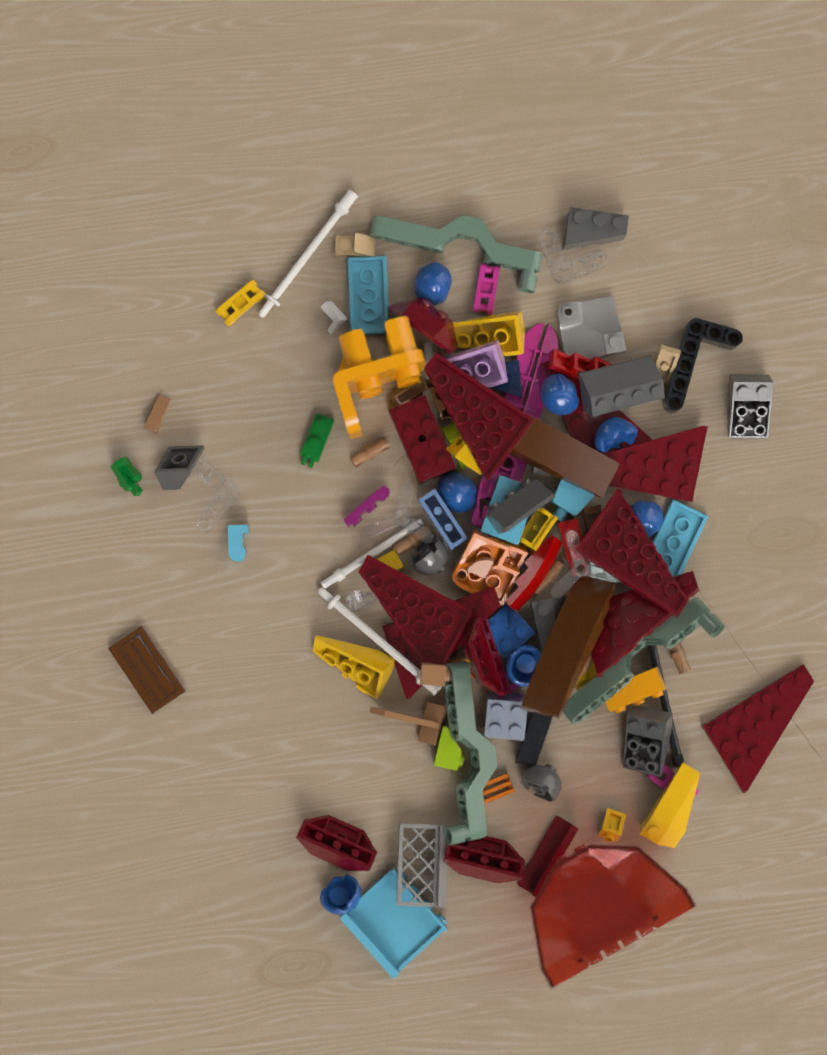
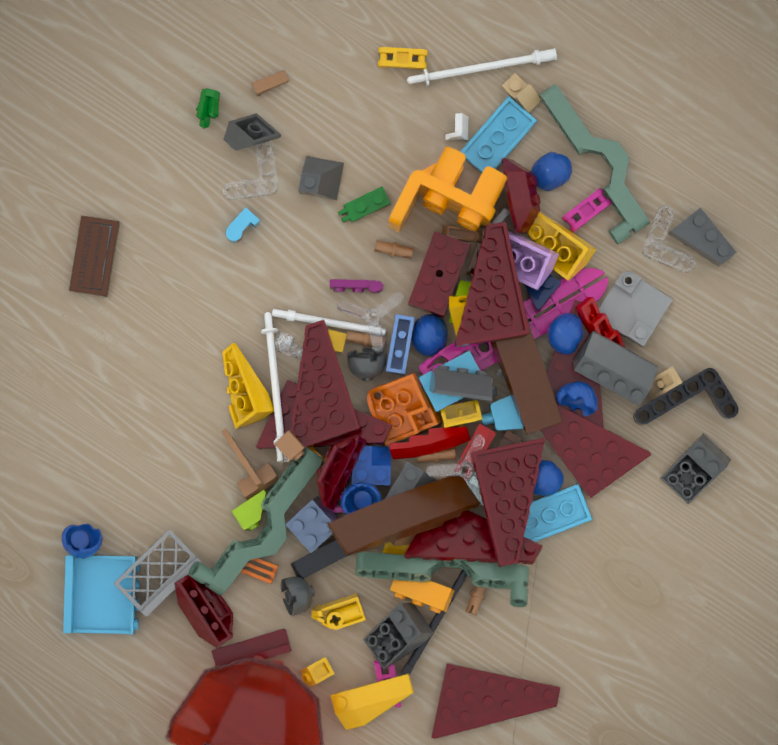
camera: 45 degrees right, 0 degrees up
dark red wedge [296,815,378,871] -> none
tile [467,557,494,578] -> none
none -> dark grey slope [299,156,344,200]
none -> yellow piece [311,593,366,630]

